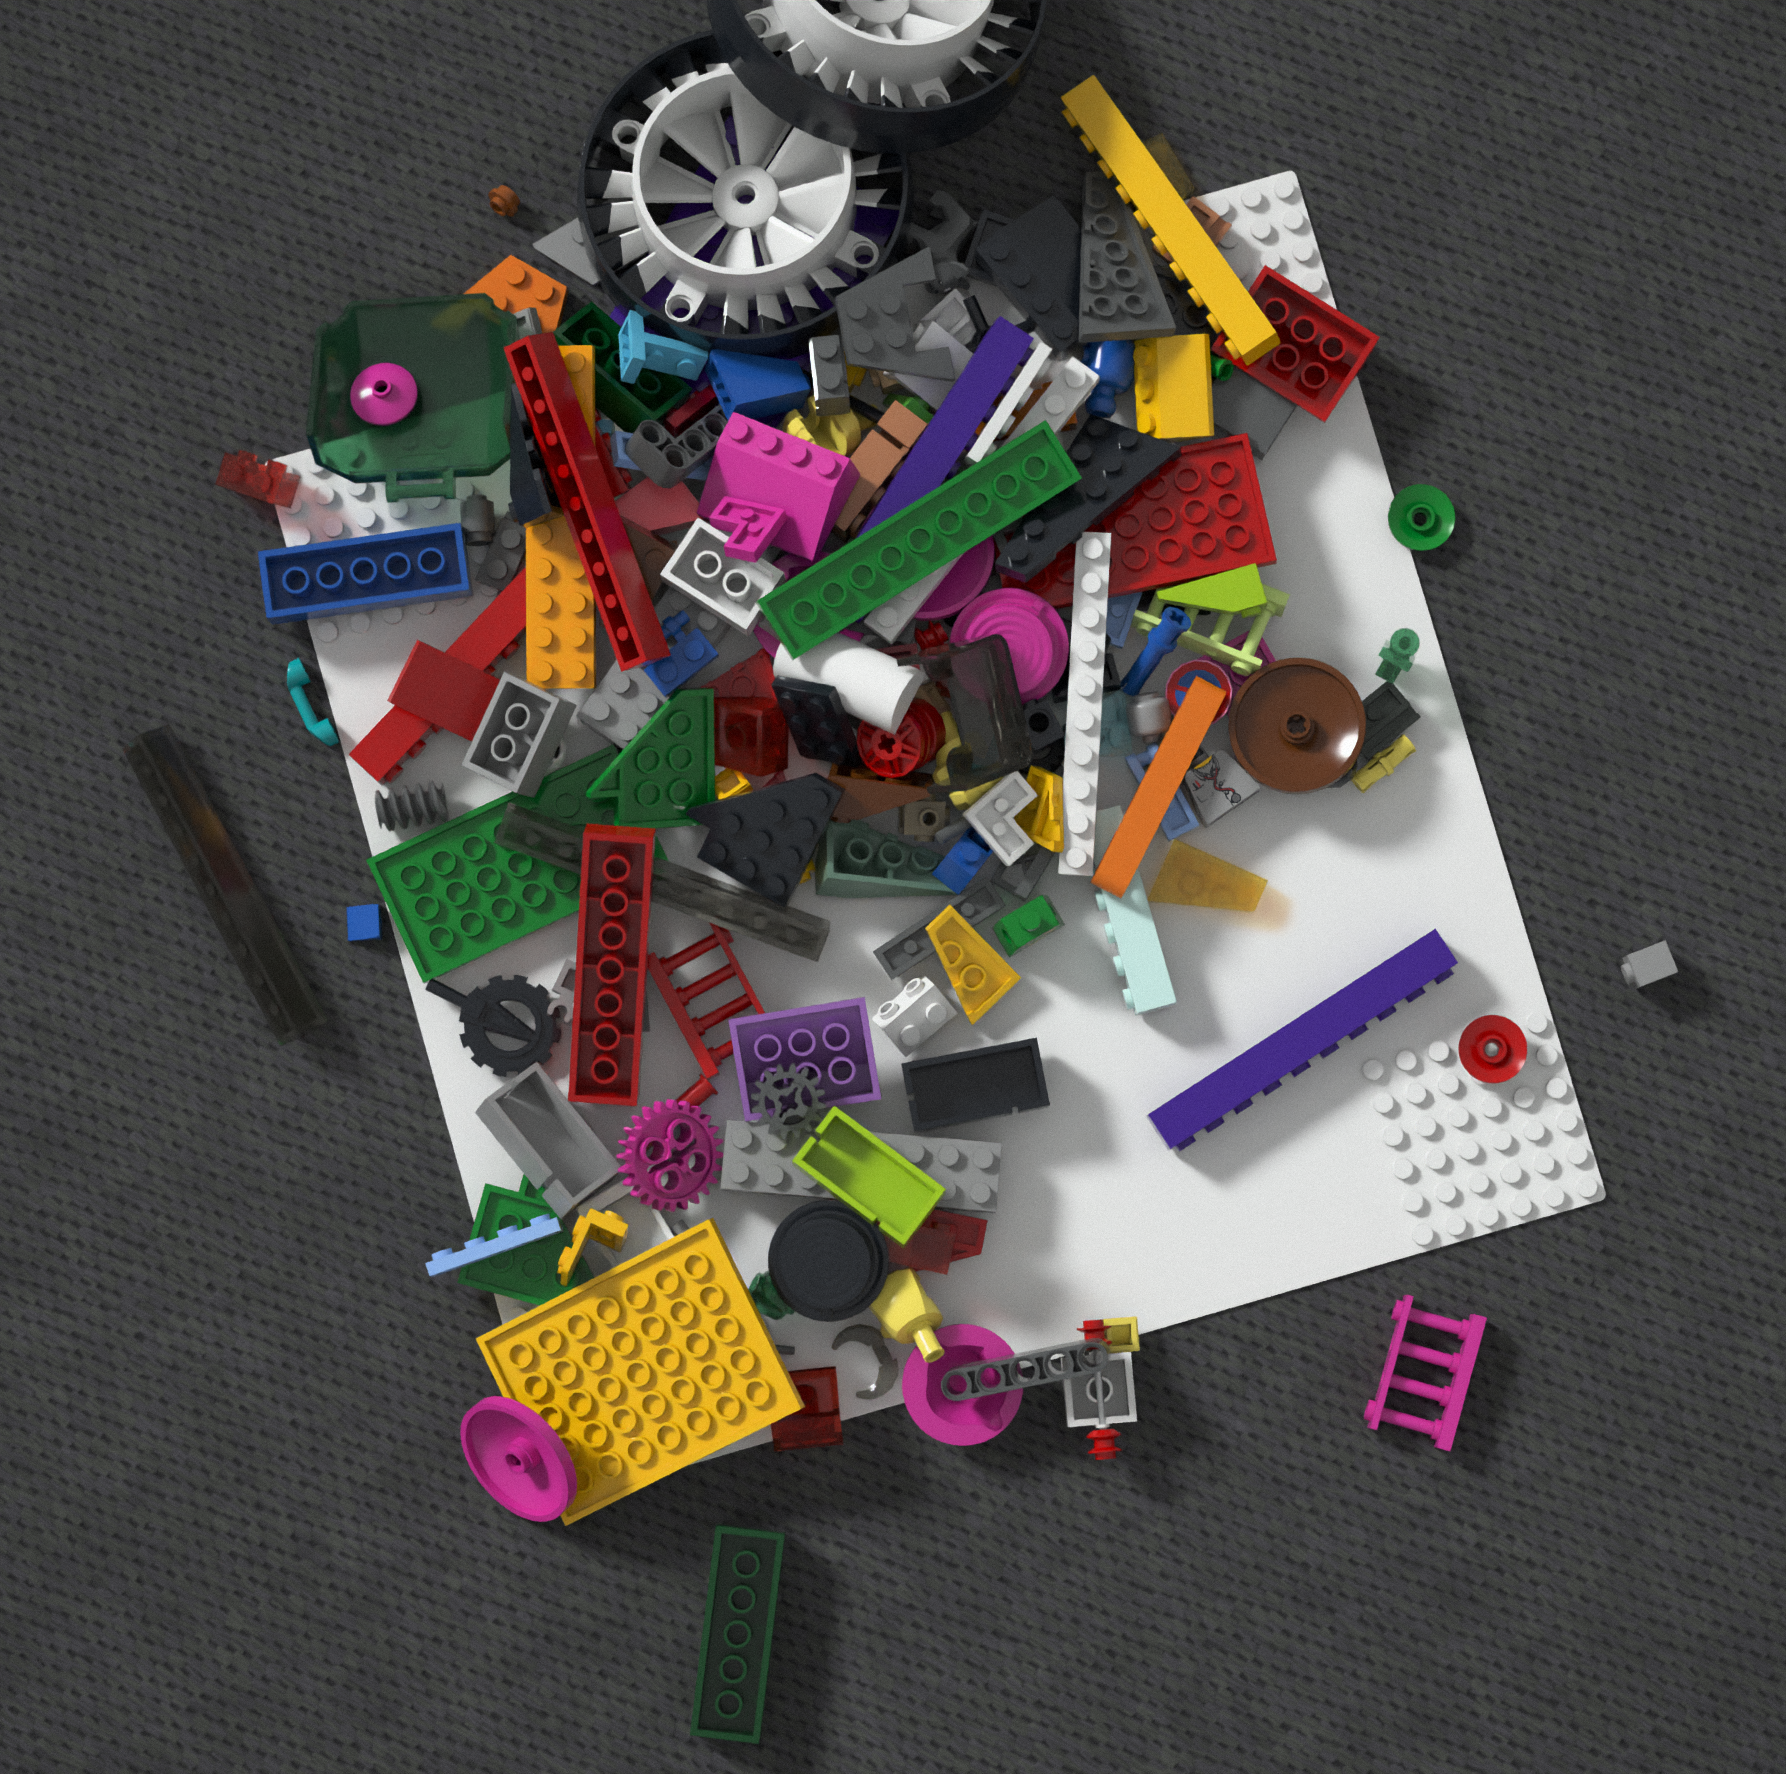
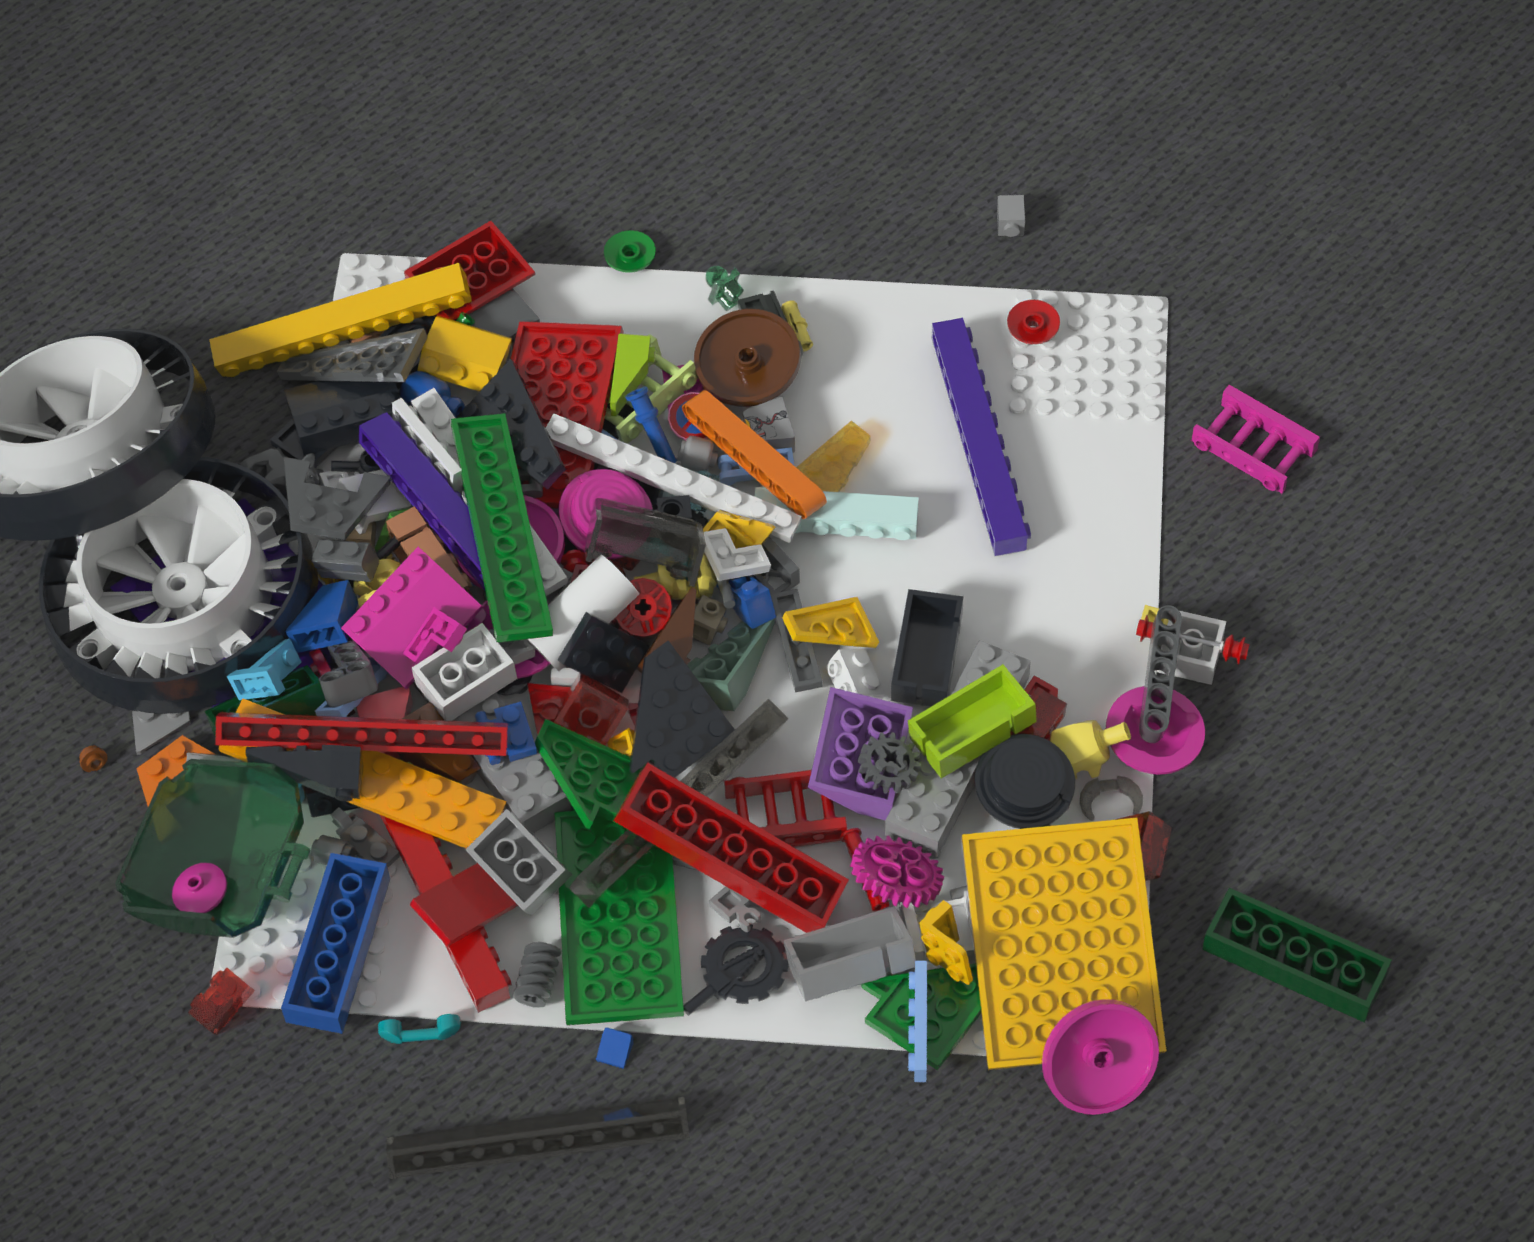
camera: 70 degrees left, 25 degrees down
green torso [992,895,1065,958] -> none

